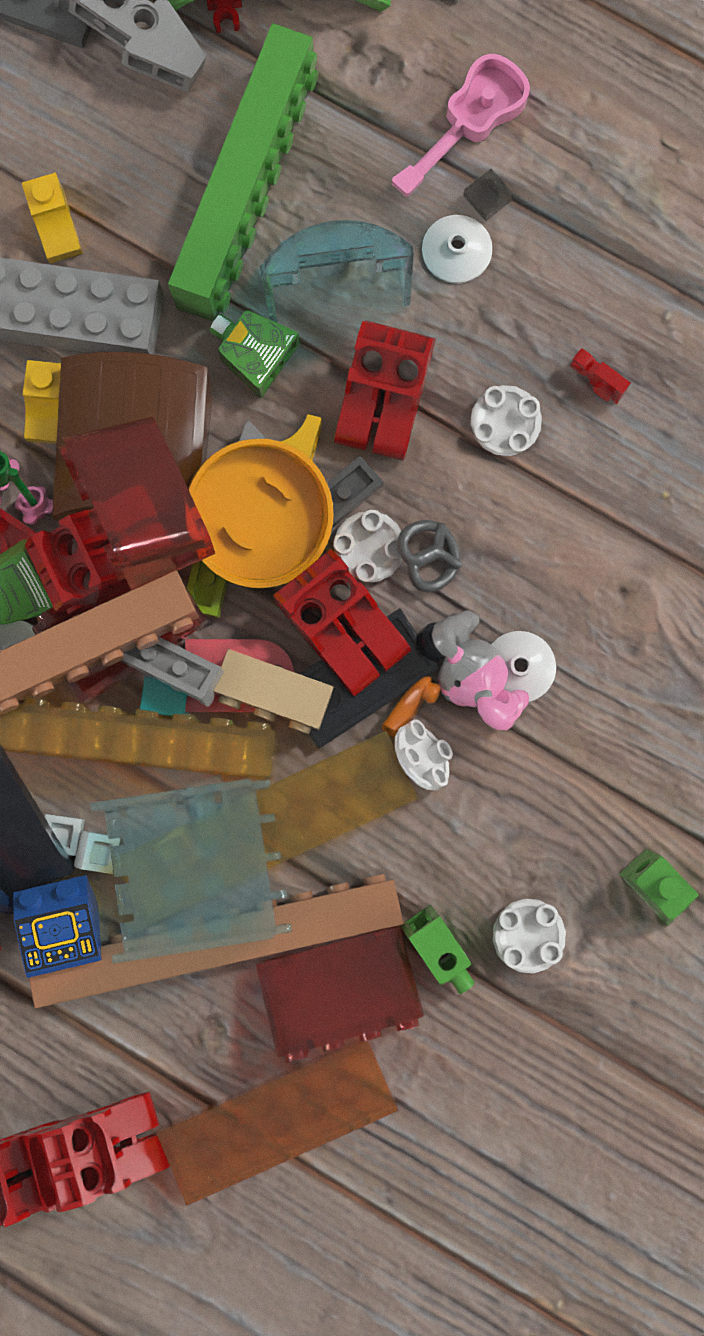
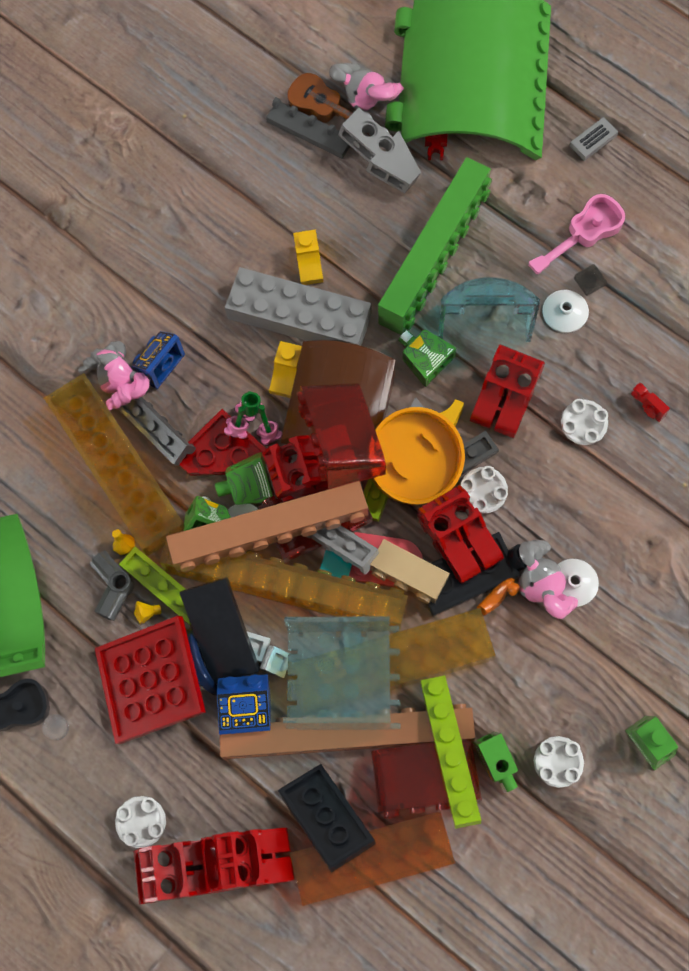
camera: 10 degrees right, 10 degrees down
white dish [395,719,453,791] -> none
dark grey piece [397,520,462,592] -> none
none -> black tile [278,764,376,873]
none -> lime plate [421,675,481,829]

